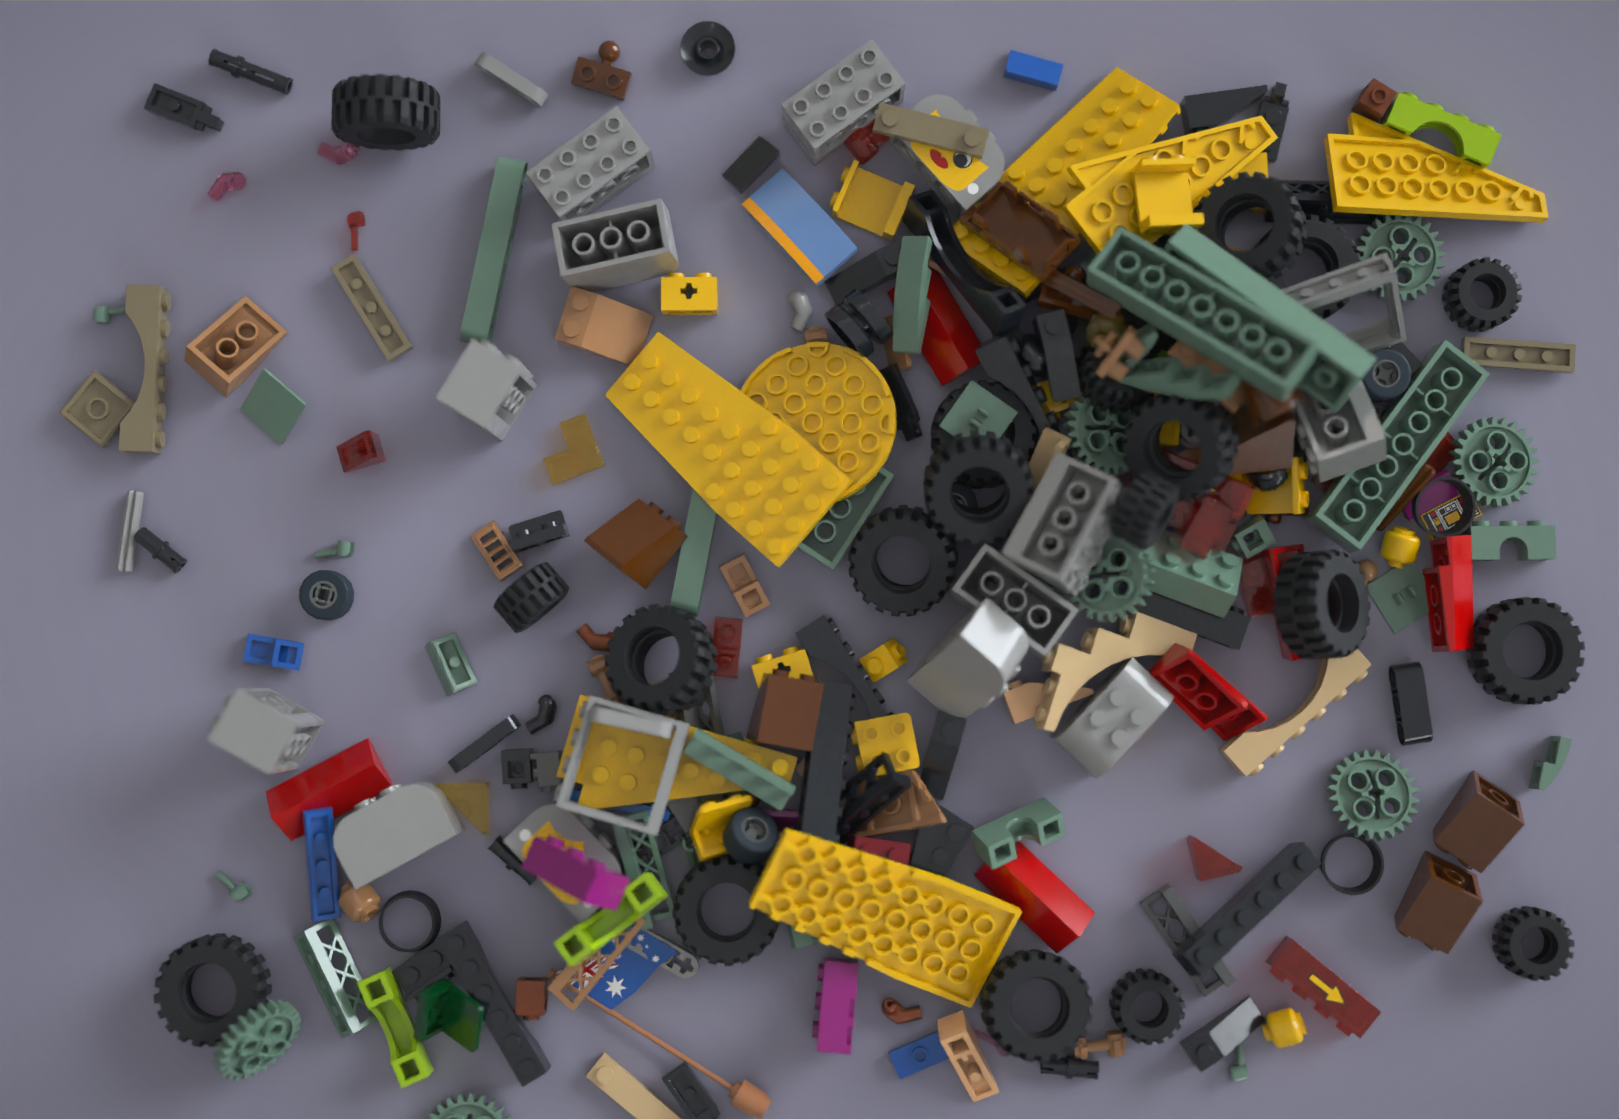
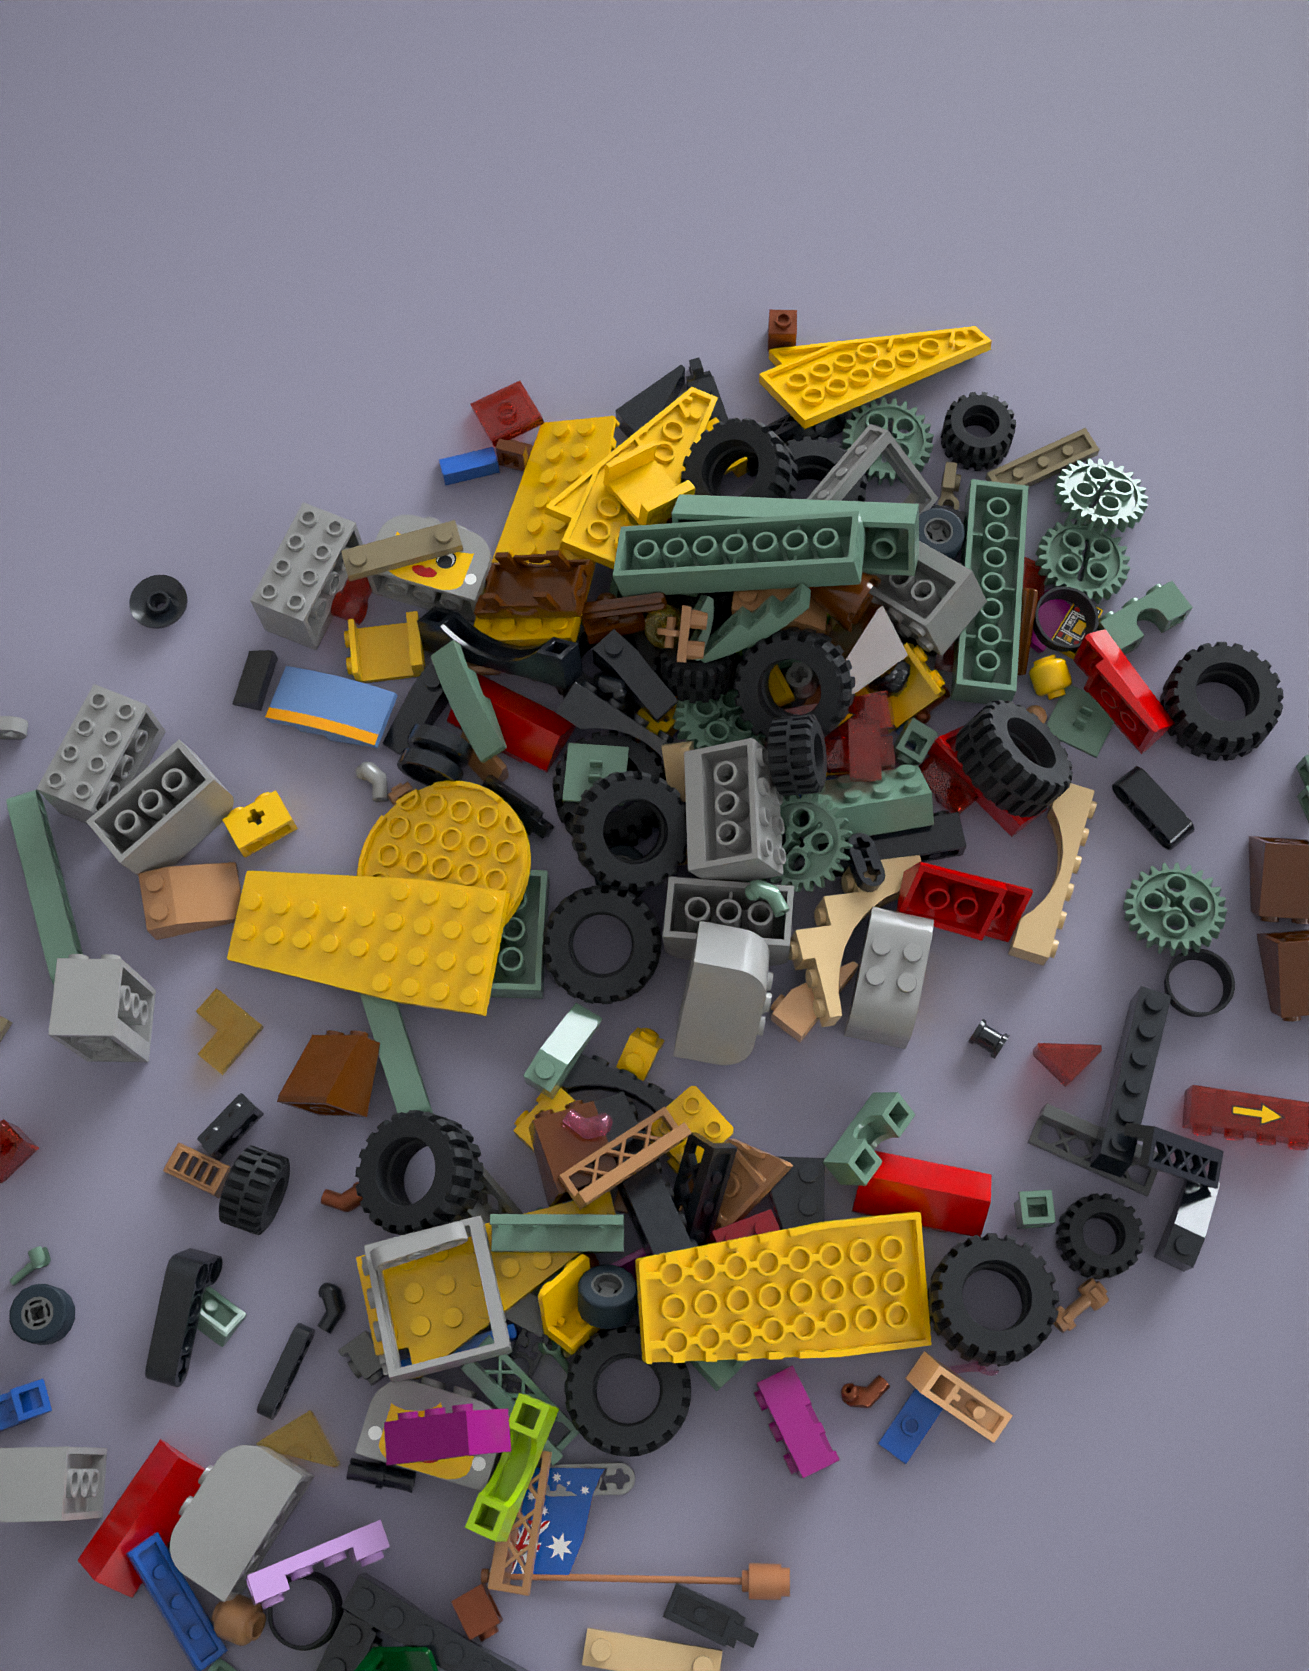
camera: 30 degrees left, 15 degrees down
black brick [501,748,534,789] -> none
reddish brown plate [571,40,632,100] -> none
medium nougat bar [587,654,623,703] -> none
clear red slope [713,616,743,678] -> none
medium nougat slope [719,553,770,618] -> none
black slope [920,712,967,800] -> none
black pin [1040,1056,1099,1080] -> none
sand green hand [1229,1041,1248,1082] -> none
yellow head [1262,1007,1307,1048] -> none
lime arch [1382,92,1502,168] -> none
none -> black beam [145,1248,223,1387]
none -> lavender piece [245,1520,390,1609]
none -> clear red plate [470,380,544,447]
none -> reddish brown bracket [496,439,533,471]
none -> sand green slope [523,1003,603,1099]
none -> medium nougat fence [558,1106,692,1210]
none -> clear pink arm [562,1109,613,1139]
none -> sand green arm [745,879,789,917]
none -> black beam [844,833,886,892]
none -> dark tan plate [937,462,961,510]
none -> black bush [968,1019,1010,1059]
none -> sand green brick [1014,1190,1056,1229]
none -> sand green gear [1053,458,1148,534]
none -> black fence [1124,1123,1224,1189]

